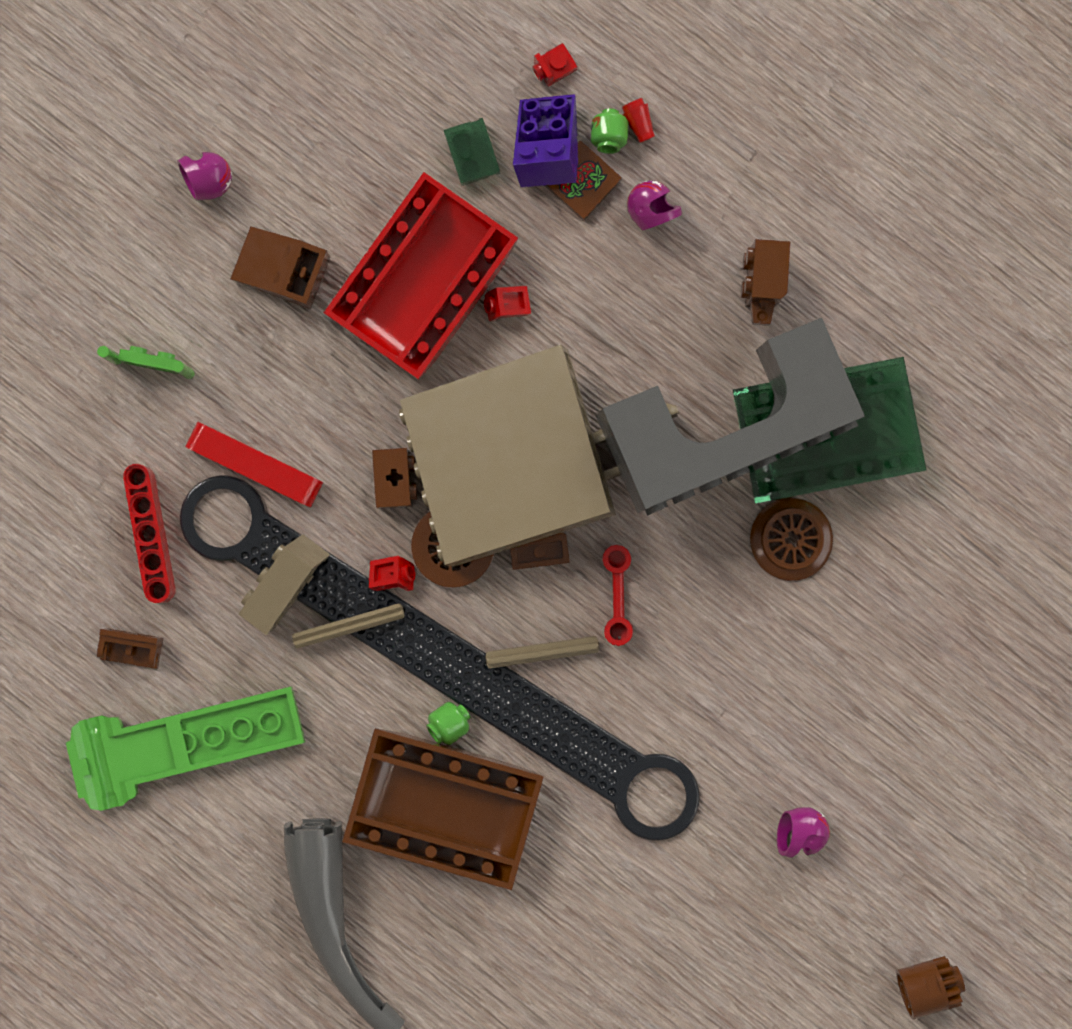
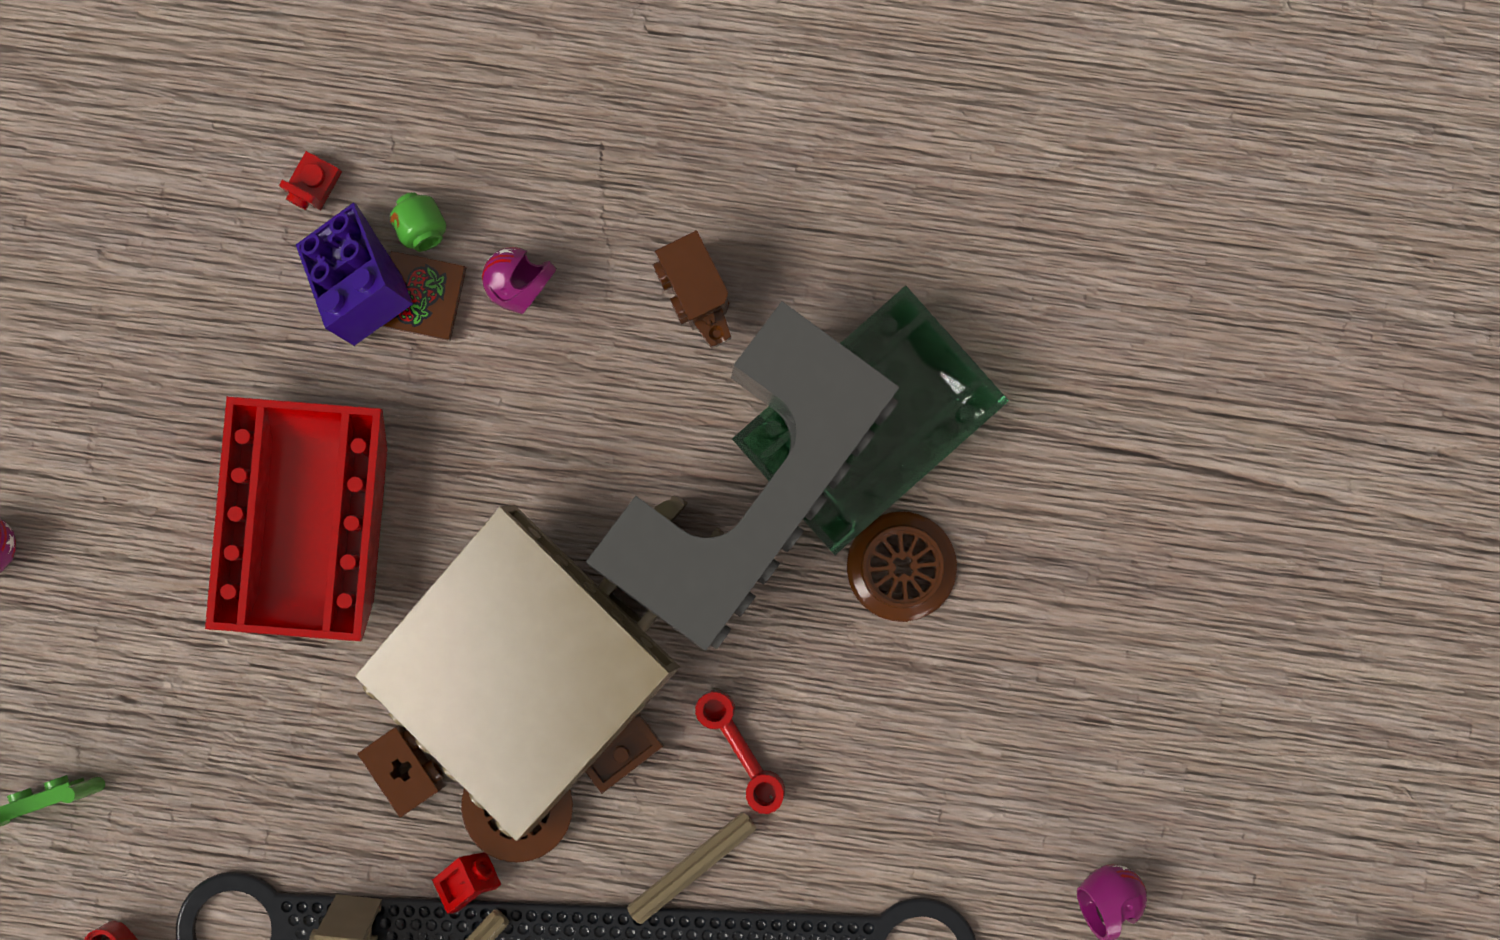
camera: 25 degrees left, 0 degrees up
red beam [185,421,323,508] -> none
reddish brown slope [230,226,331,310] -> none
clear green plate [443,117,500,186] -> none
red bracket [484,286,531,321] -> none
red cone [621,98,655,143] -> none

